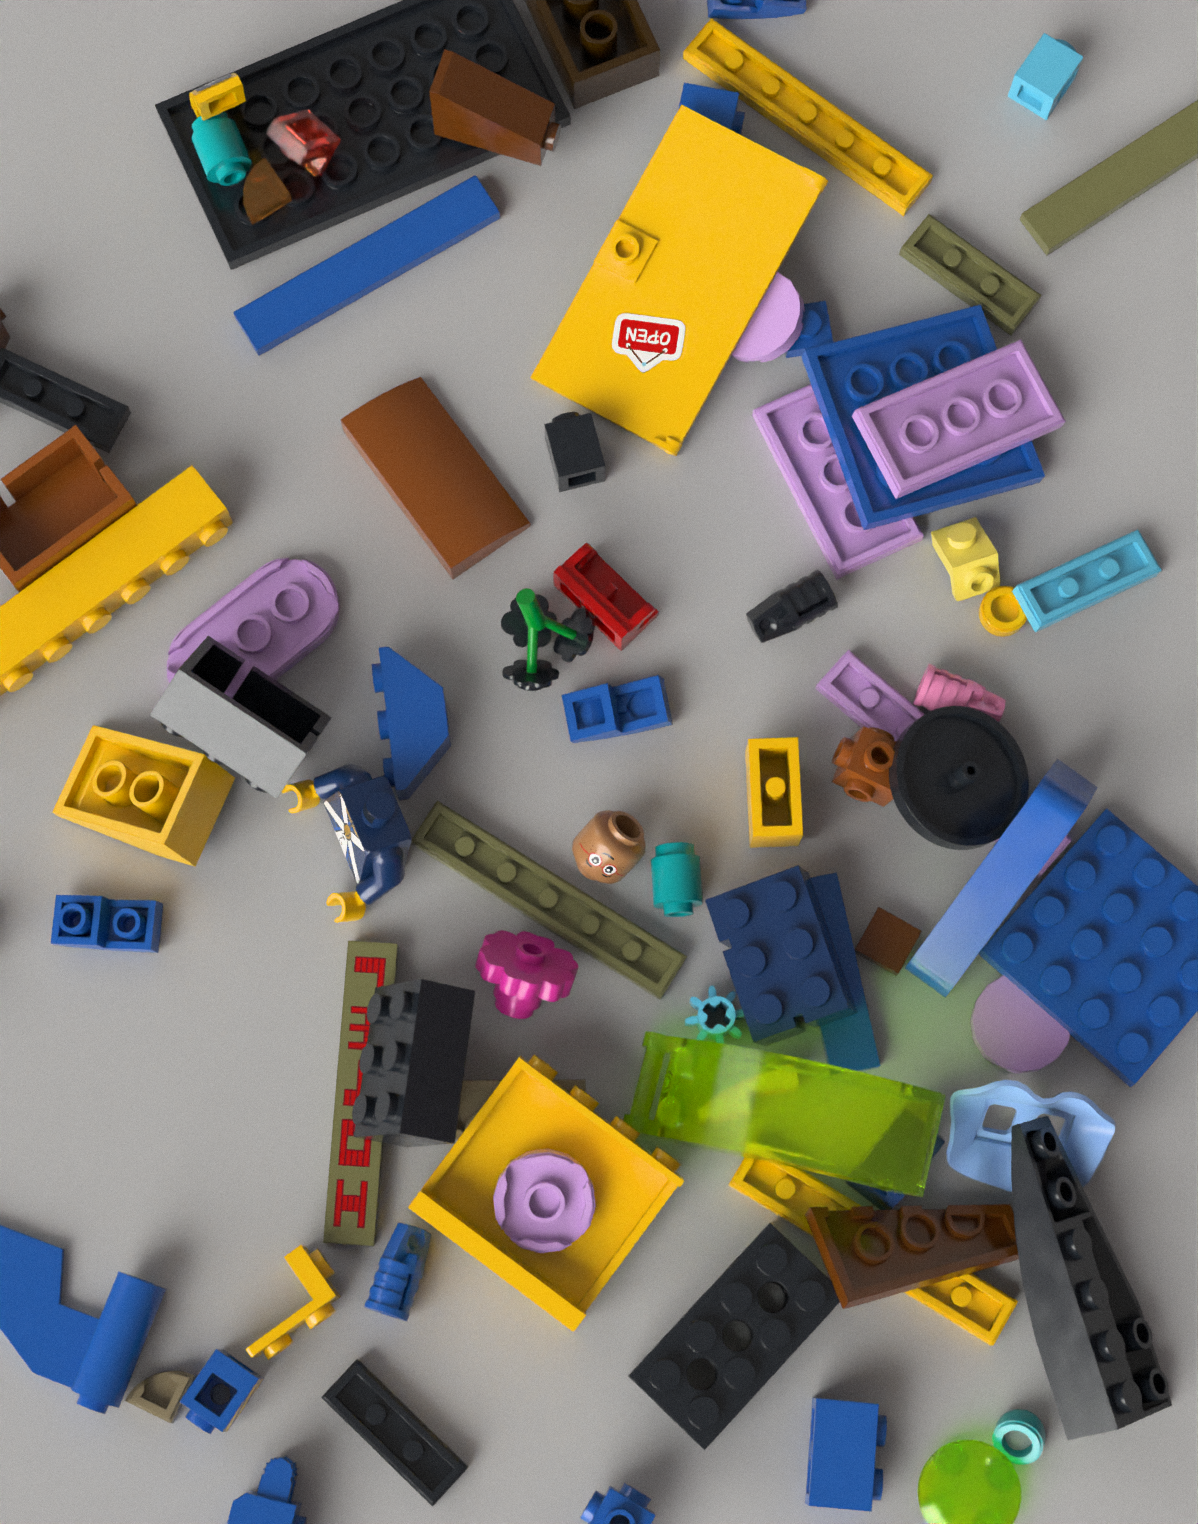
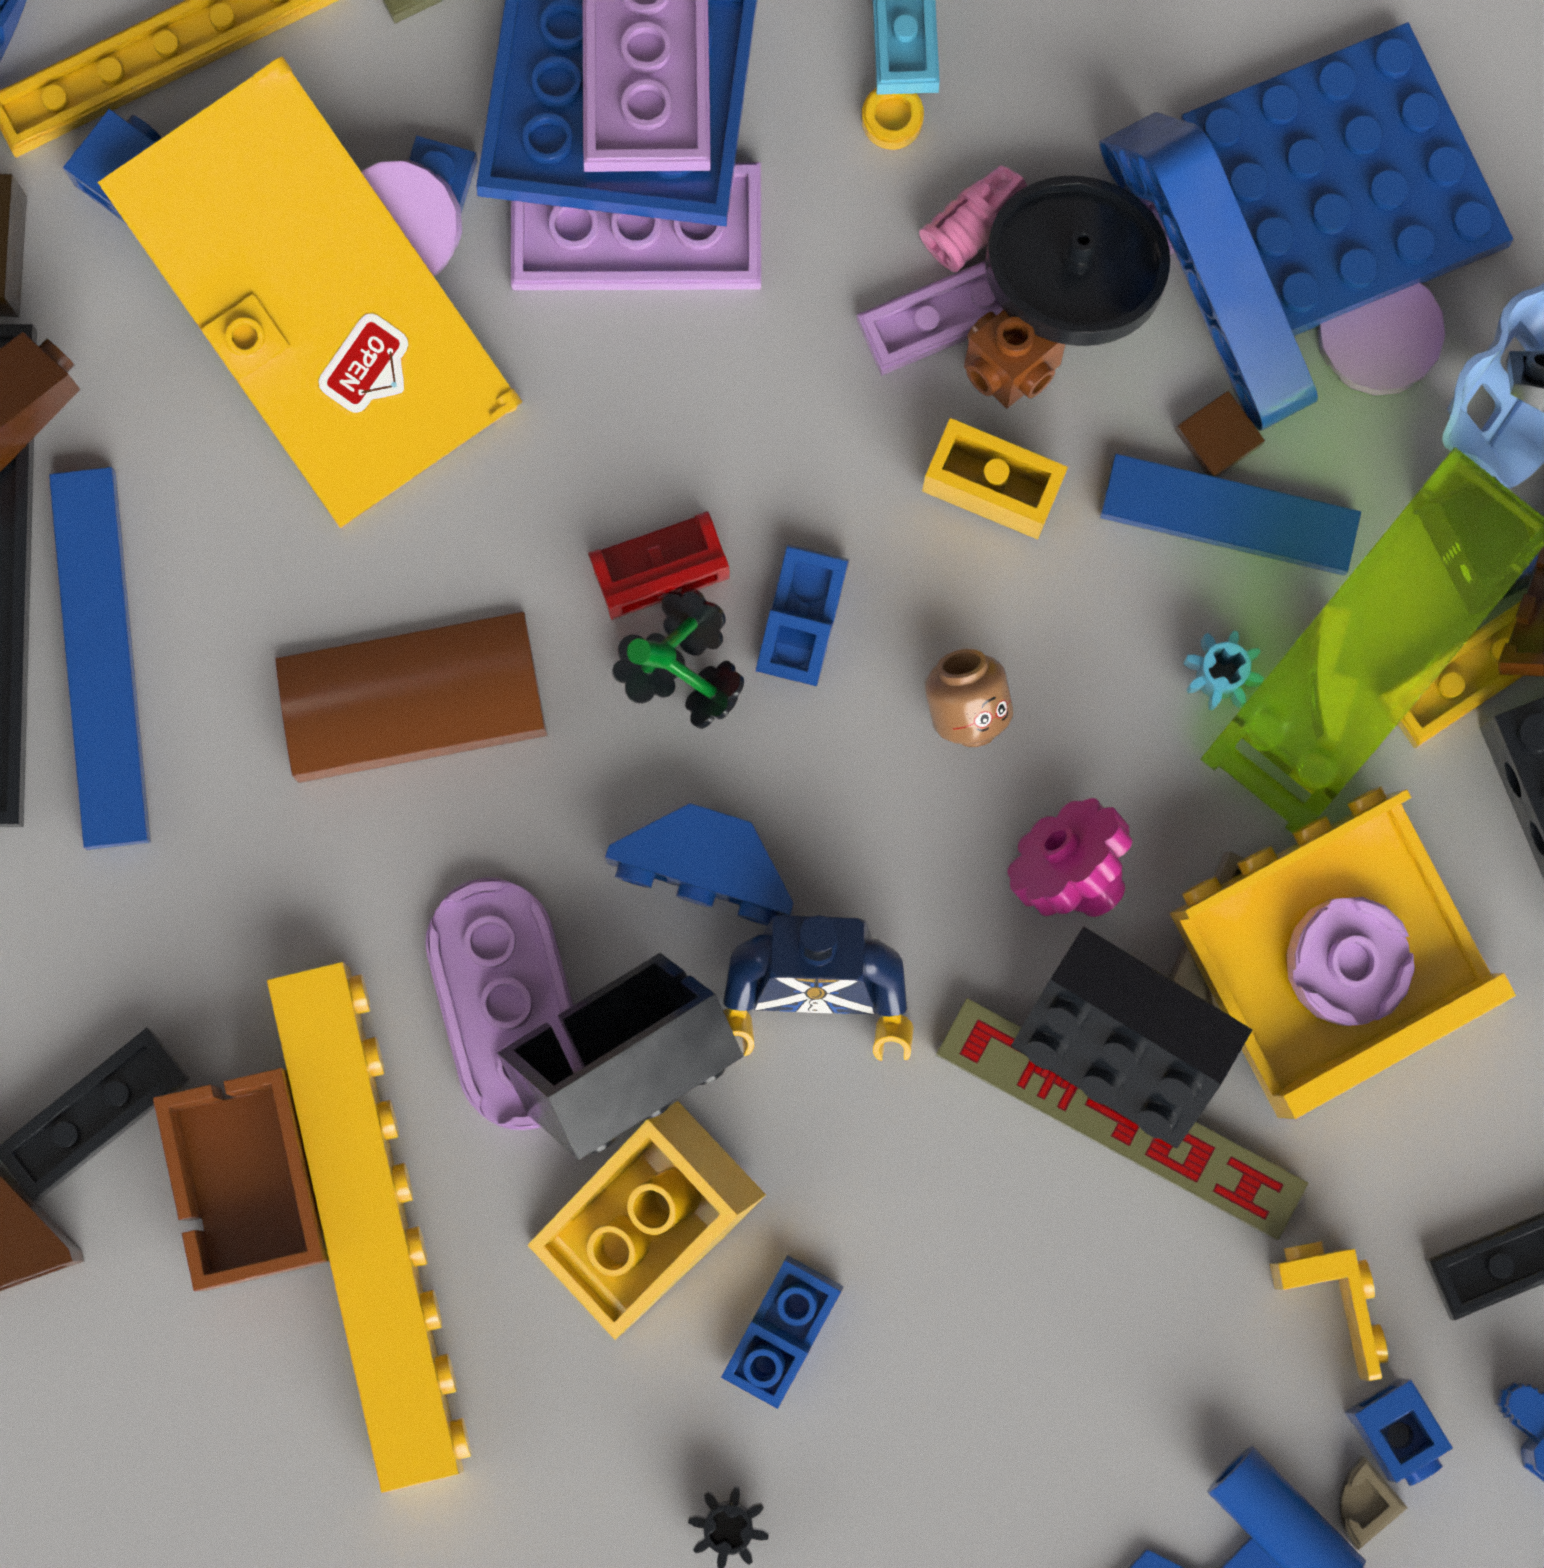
camera: 65 degrees left, 5 degrees up
blue hinge [364,1223,431,1321] -> none
olive tile [411,800,687,1000] -> none
black brick [544,412,606,492] -> none
teal brick [651,842,703,917] -> none
dark blue piece [705,865,858,1046] -> none
black hinge [746,569,838,643] -> none
light yellow bracket [931,517,1000,601] -> none

